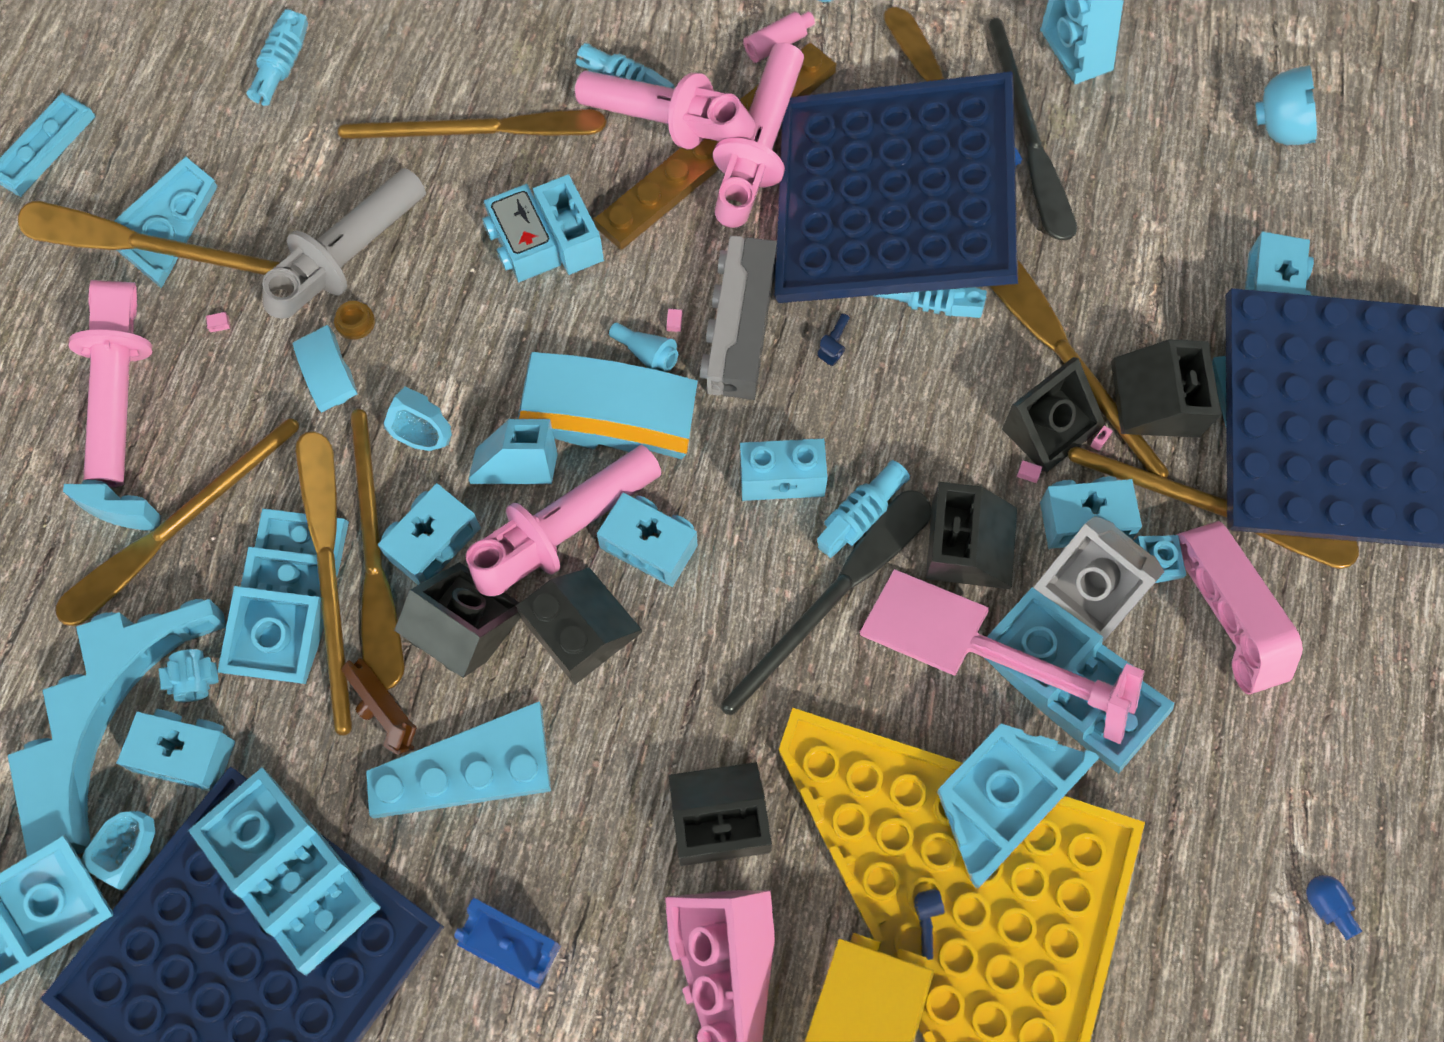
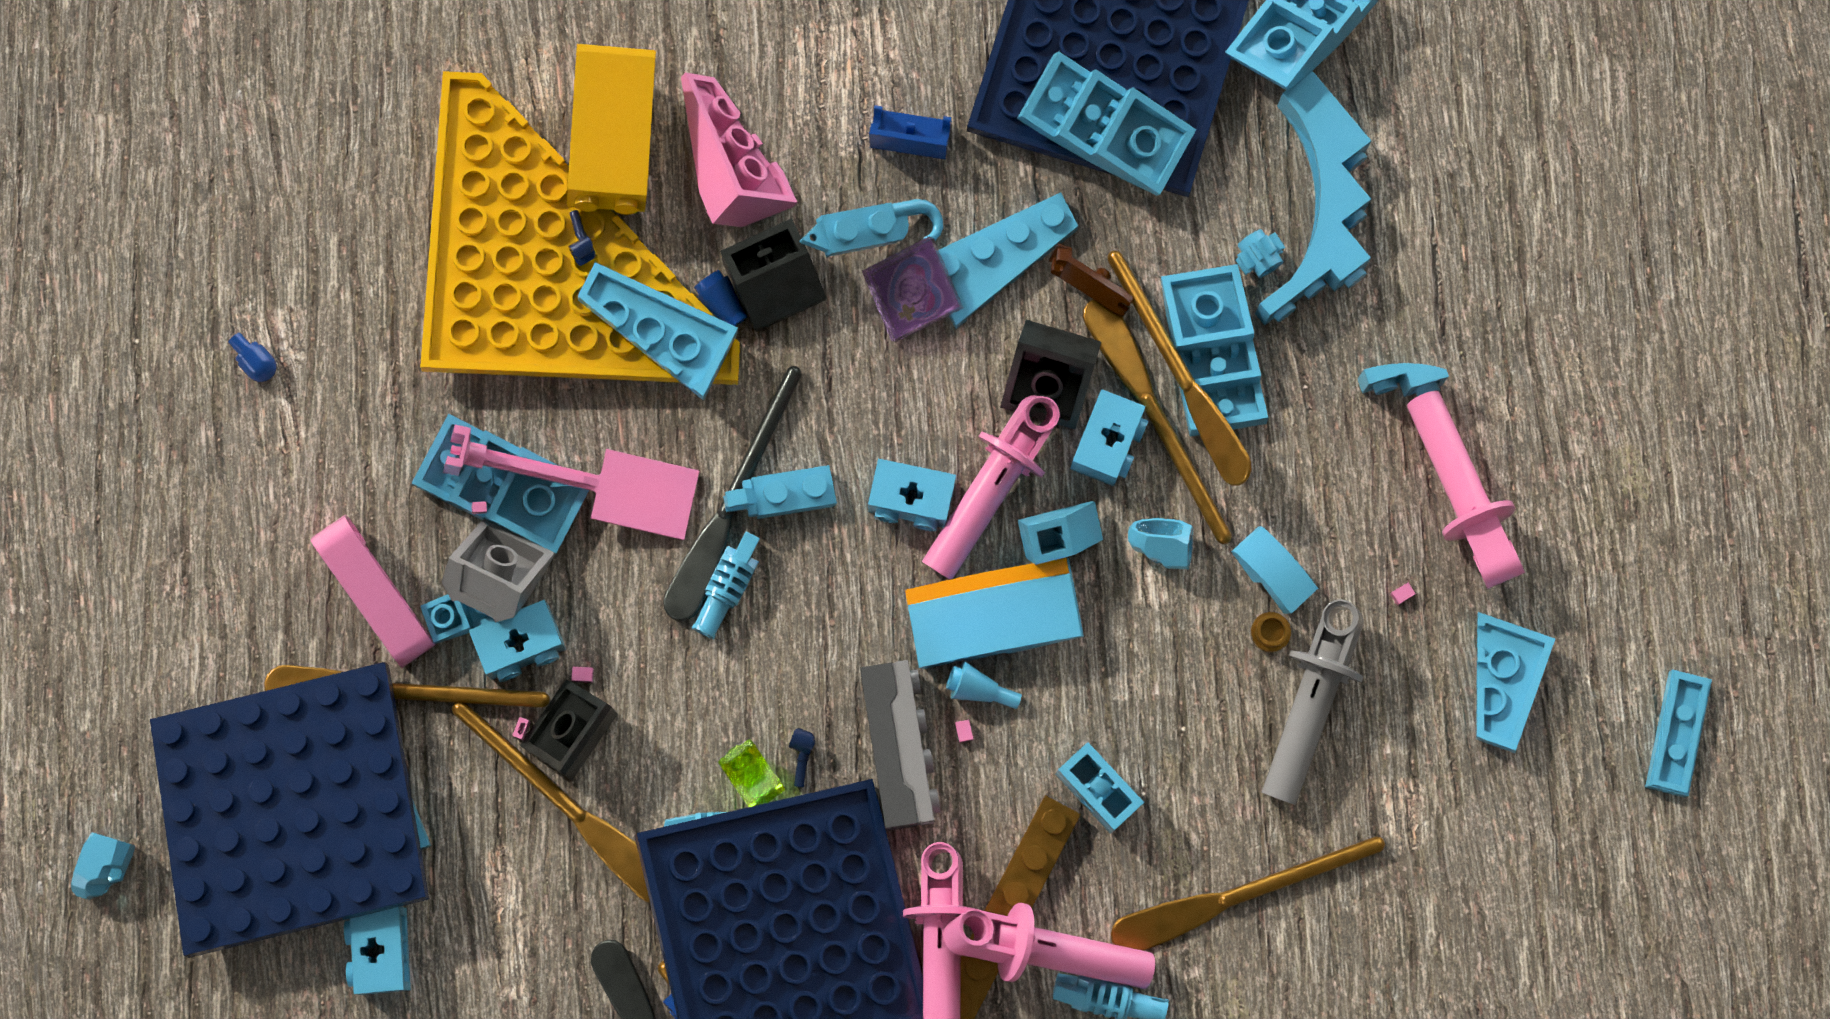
camera: 160 degrees right, 10 degrees up
pearl gold piece [18,201,281,275] -> none
pearl gold piece [56,418,299,626] -> none
rock [81,811,155,891] -> none
medium azure brick [116,709,235,791] -> none
medium azure hinge [247,9,308,106] -> none
brick [482,184,561,283] -> none
pearl dark grey slope [516,567,643,685] -> none
medium azure brick [740,438,828,501] -> none
pearl dark grey slope [925,482,1017,590] -> none
medium azure wing [937,723,1100,889] -> none
pearl dark grey slope [1111,339,1221,438] -> none
none -> bright pink piece [471,502,487,514]
none -> medium azure wing [578,262,738,401]
none -> blue cone [694,270,748,327]
none -> clear neon green bracket [718,739,786,807]
none -> medium azure hinge [723,465,837,519]
none -> medium azure plate [800,199,943,257]
none -> clear purple tile [862,236,963,342]

